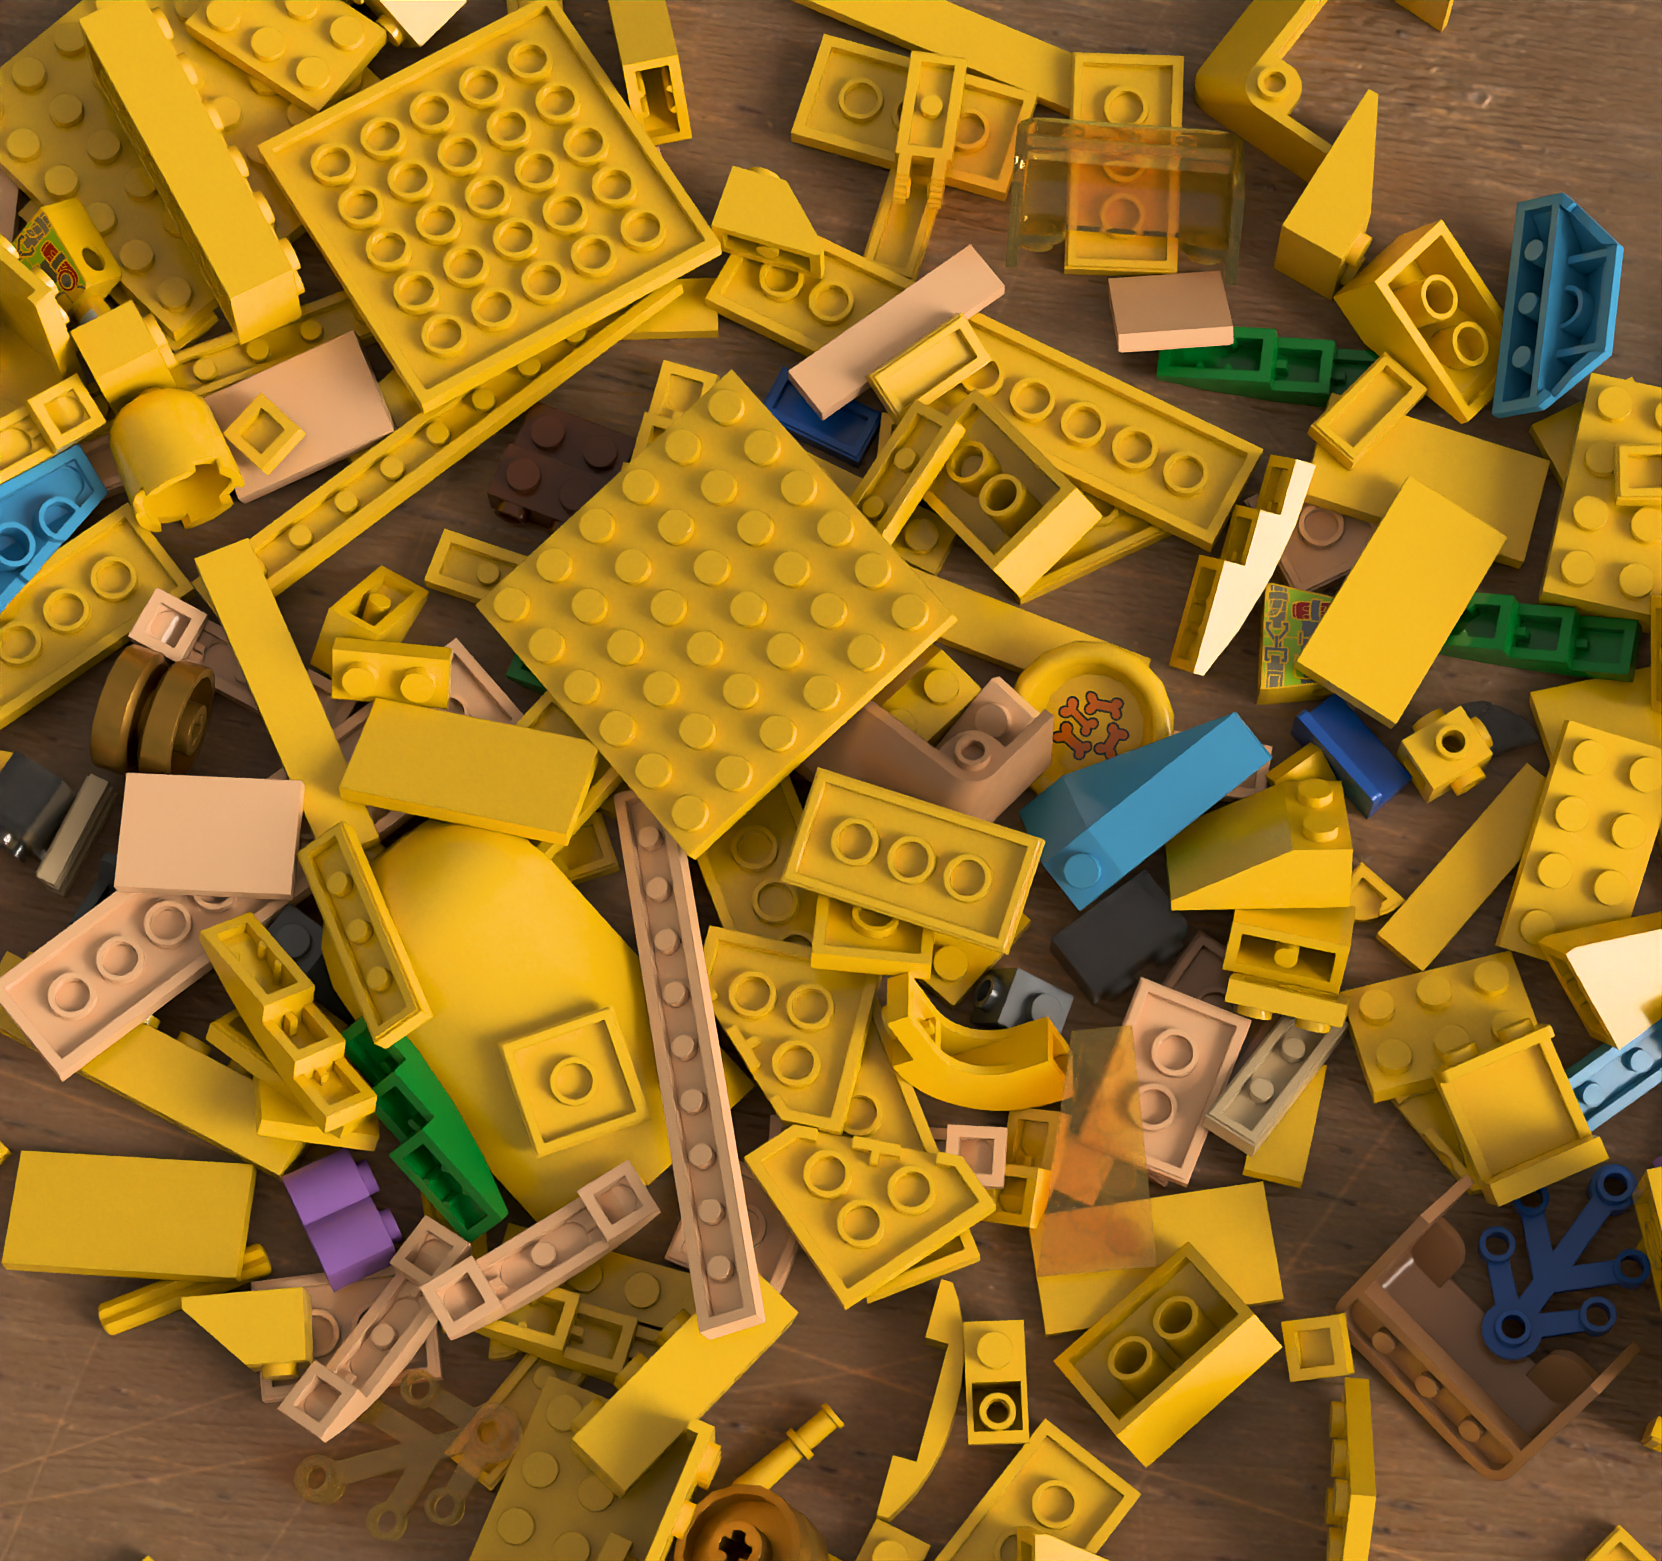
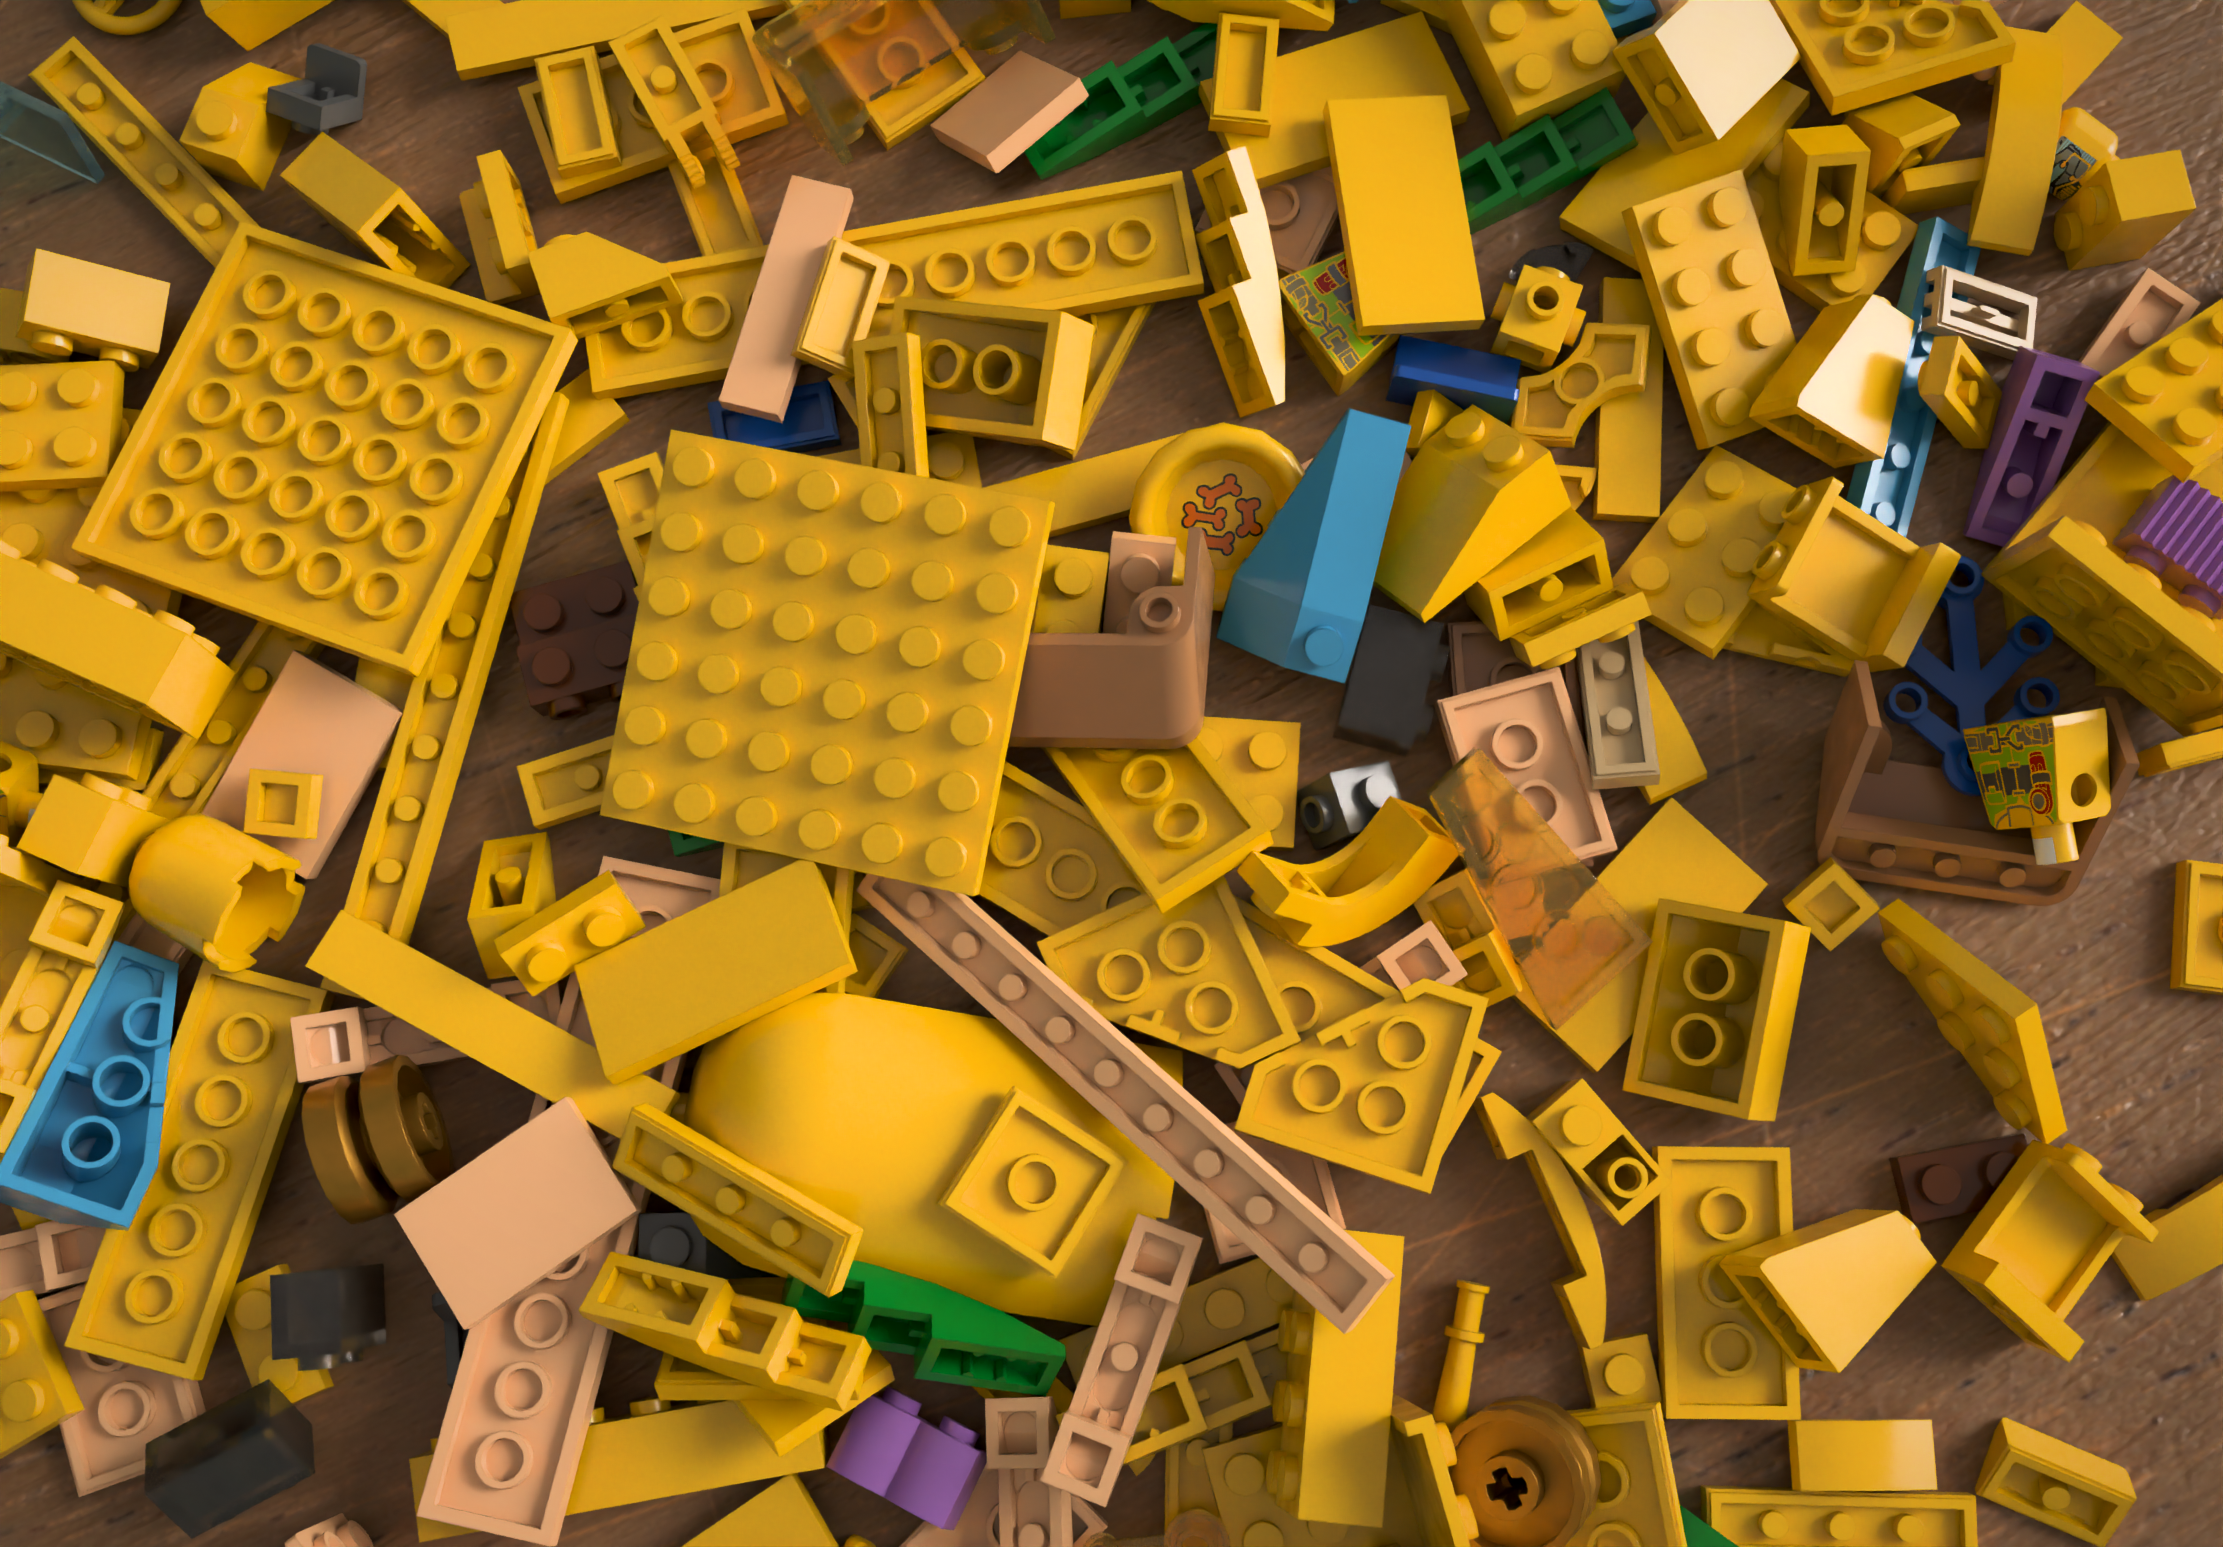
camera: 40 degrees left, 5 degrees up
tan tile [35,774,119,898] -> none
yellow tile [780,767,1046,955] -> none
none -> yellow bracket [459,150,541,305]
none -> yellow tile [534,46,622,180]
none -> yellow tile [1511,323,1652,448]
none -> yellow torso [1963,708,2111,865]

